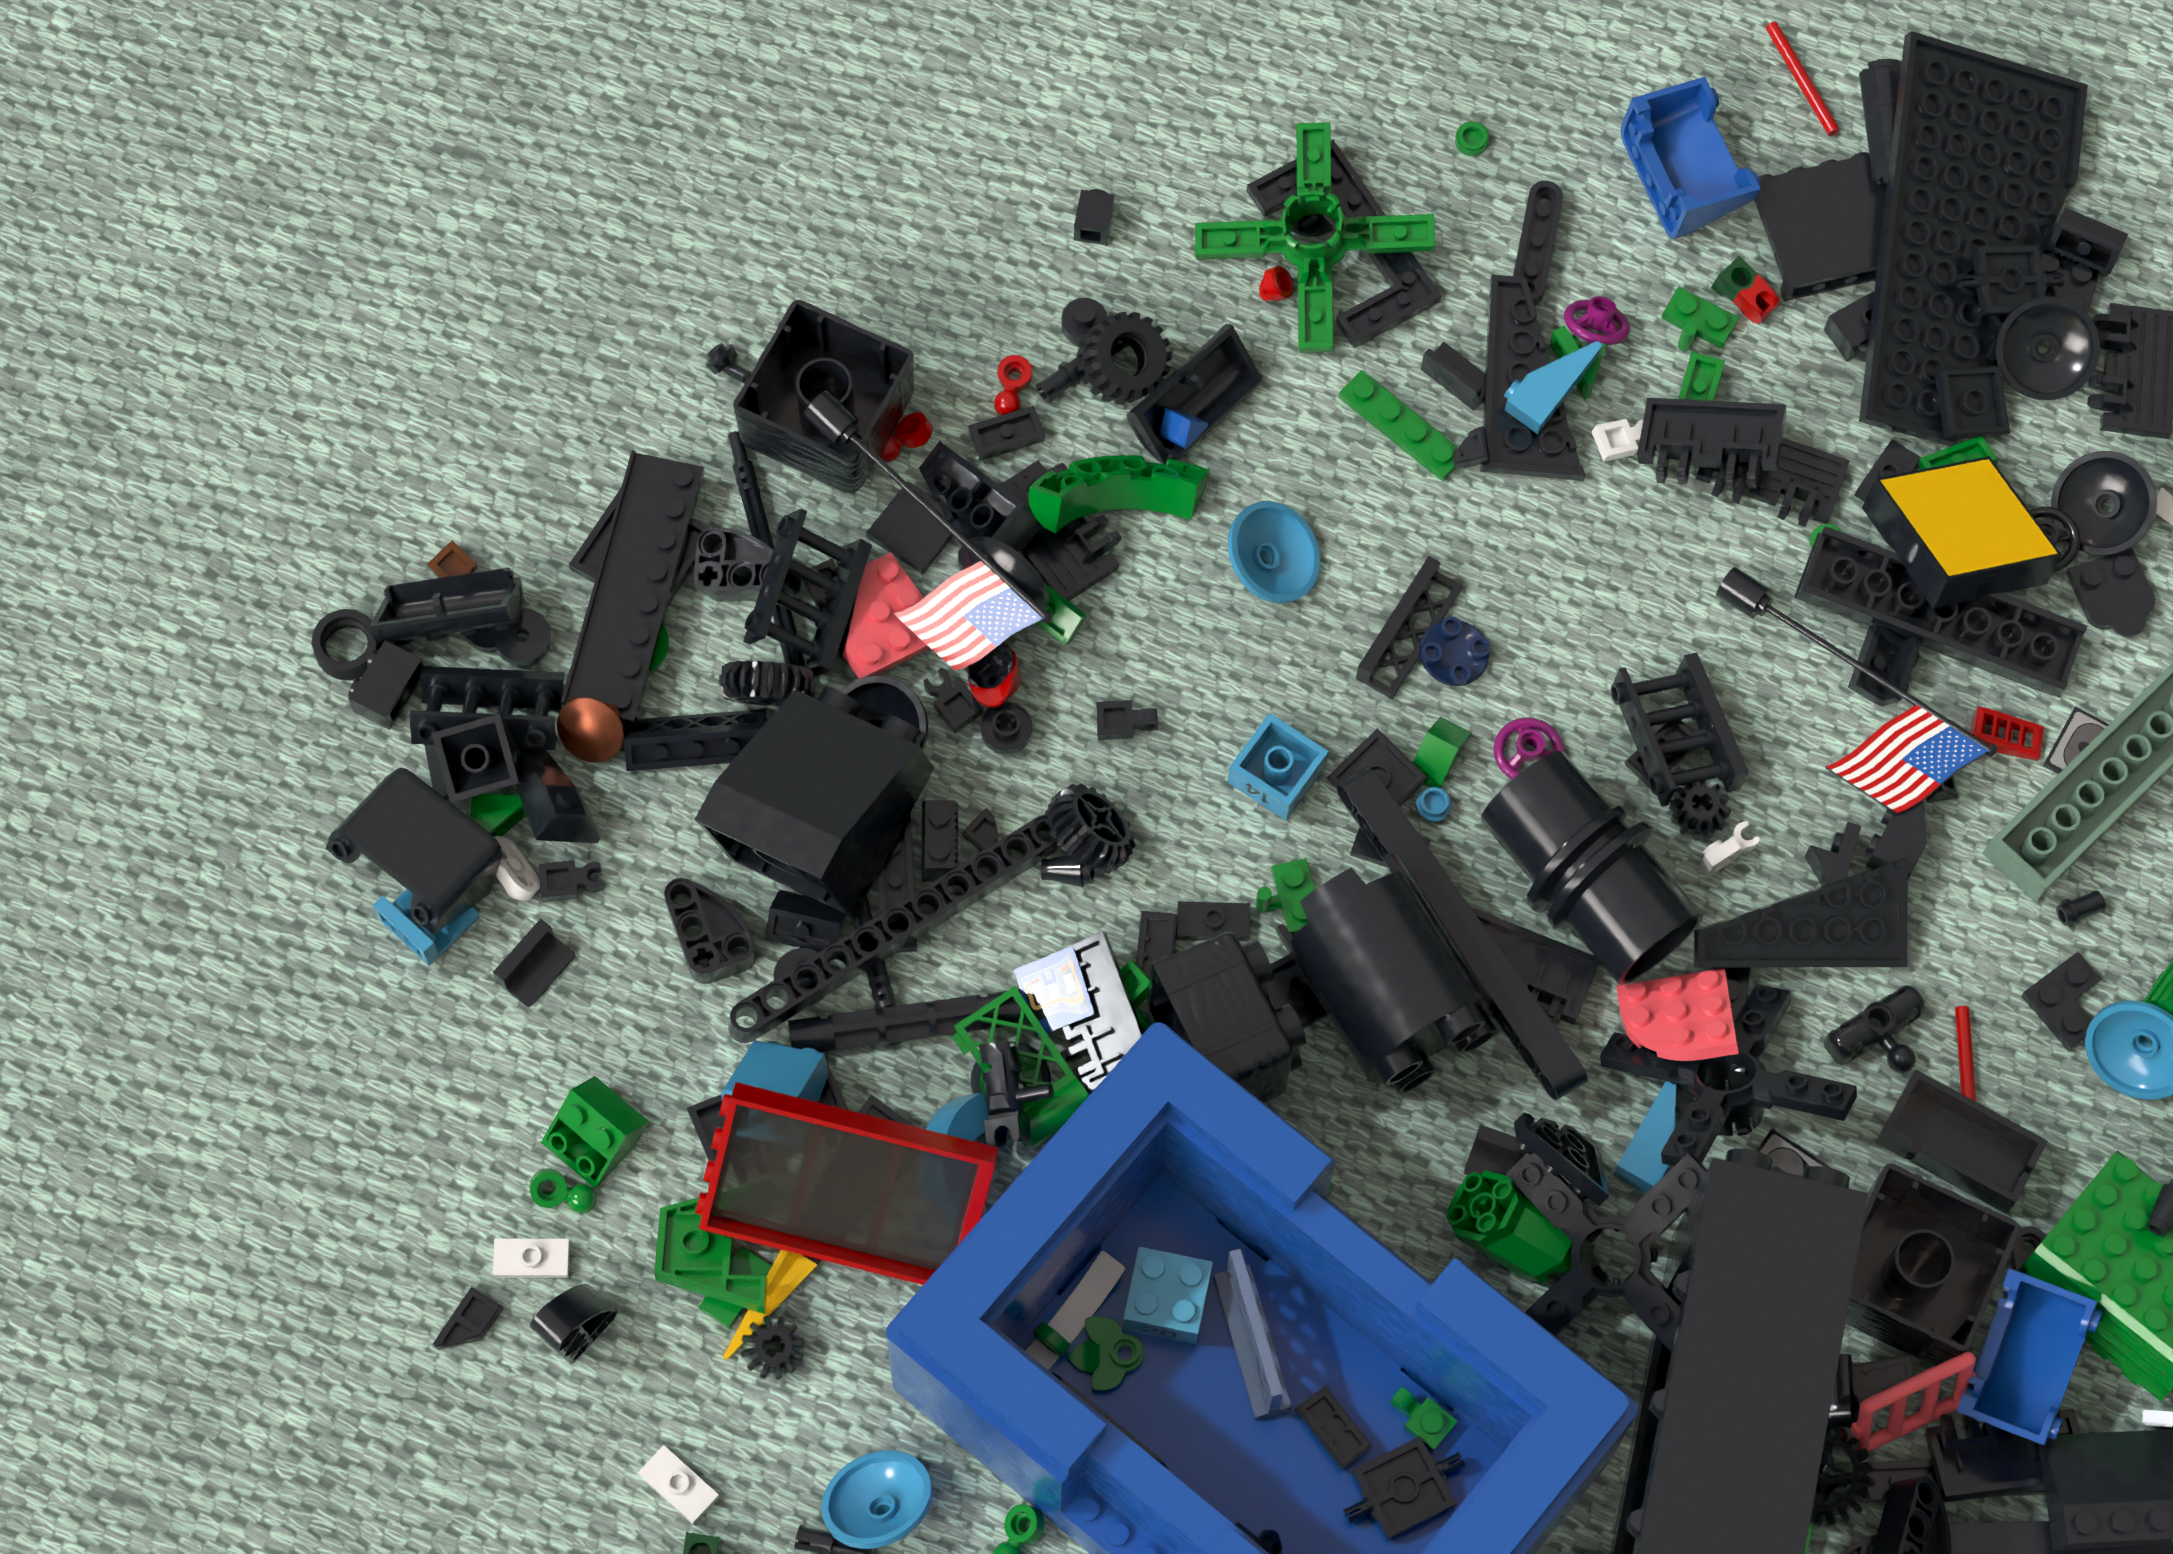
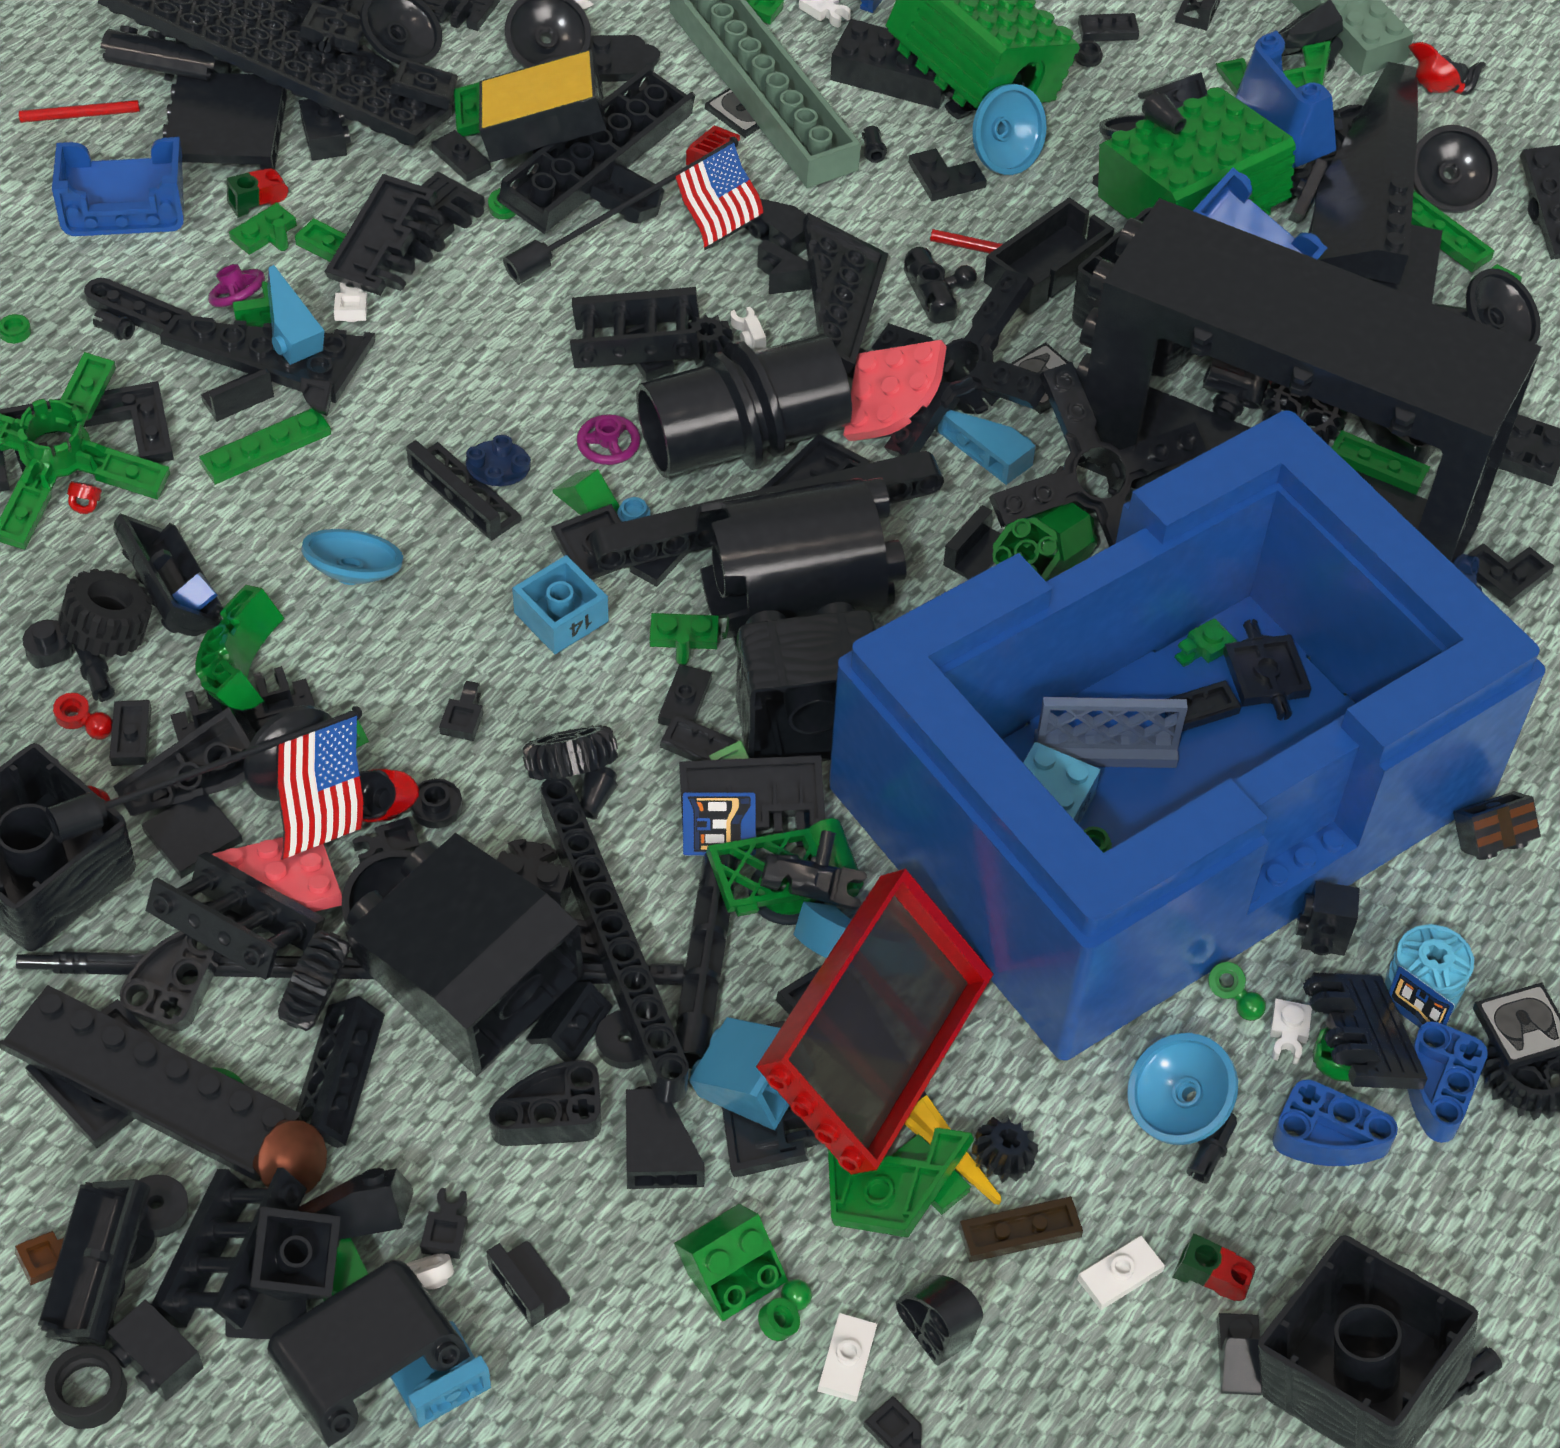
camera: 75 degrees left, 15 degrees down
black plate [1514,1112,1609,1206] -> none
none -> black pin [93,308,135,341]
none -> black slope [626,1086,705,1189]
none -> dark brown plate [959,1196,1083,1262]

